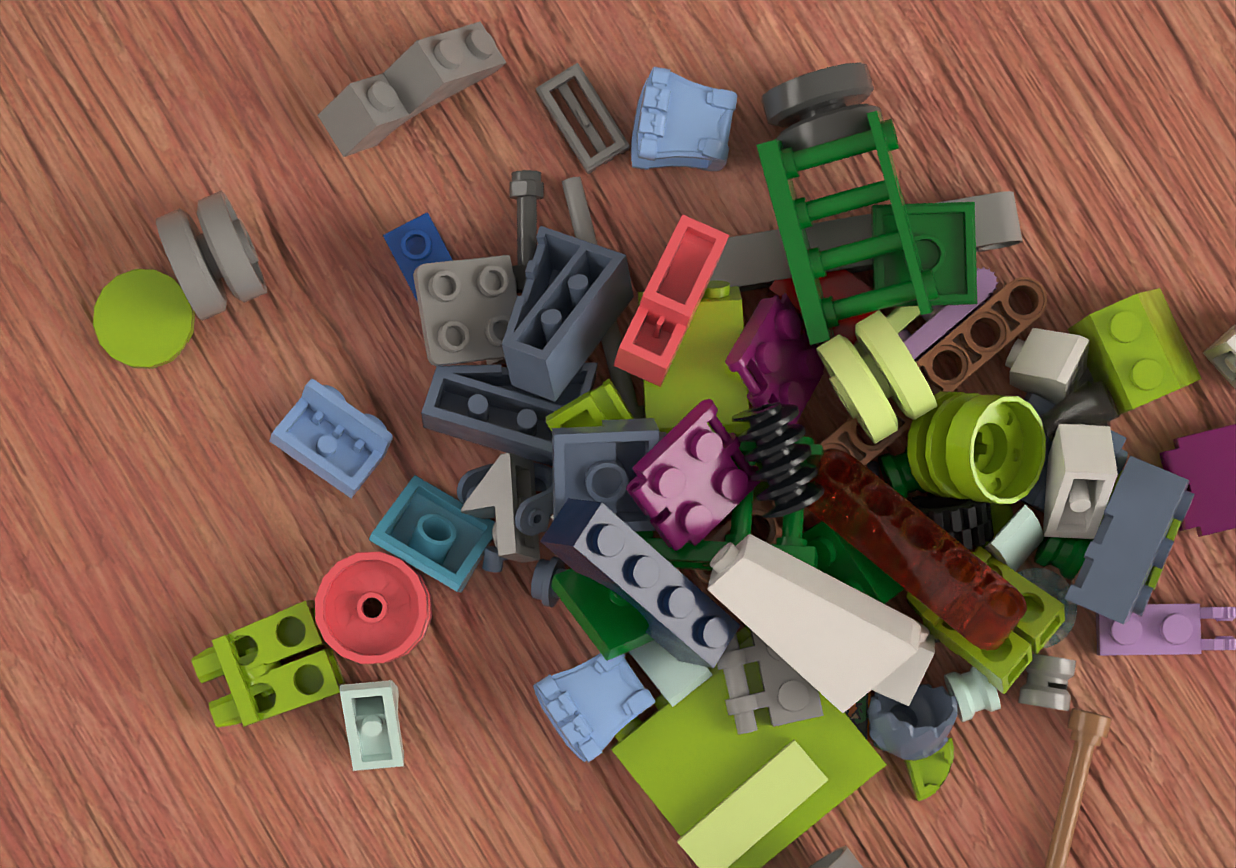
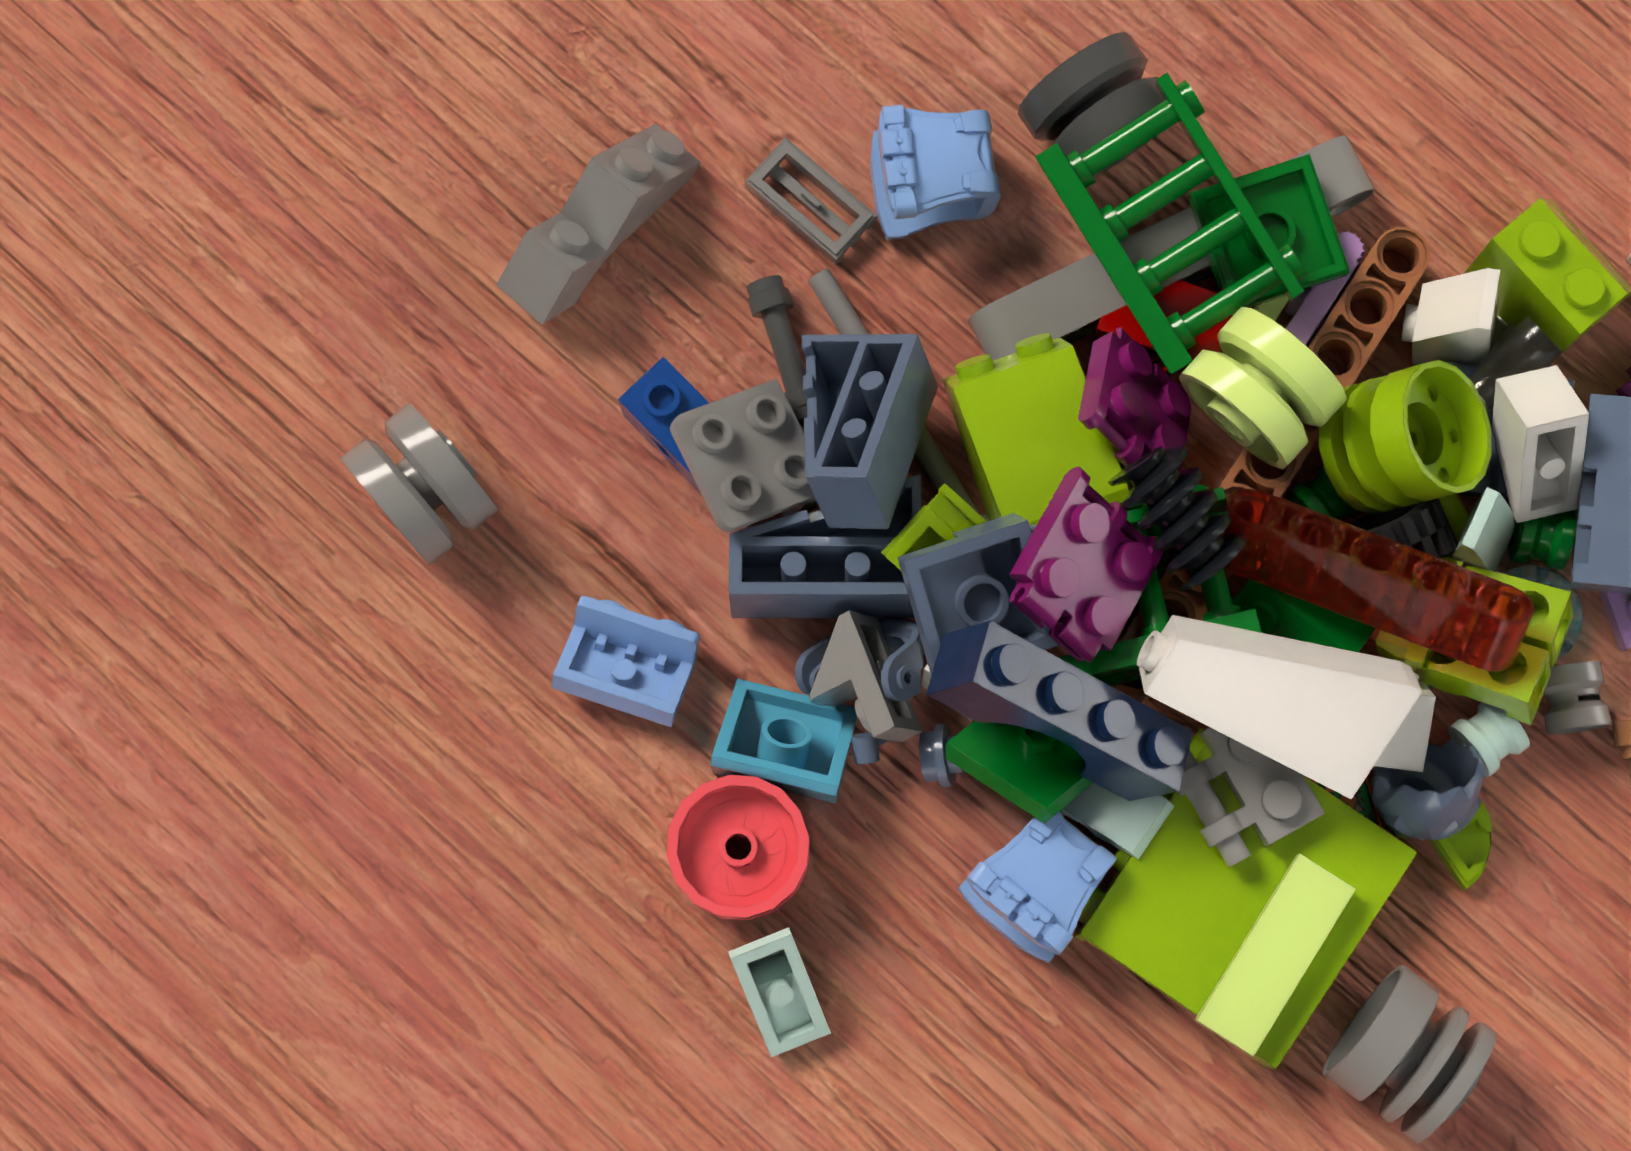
camera: 15 degrees left, 5 degrees down
lime tile [93,269,195,369] -> none
lime hips [191,600,346,728] -> none
coral slope [613,214,729,387] -> none

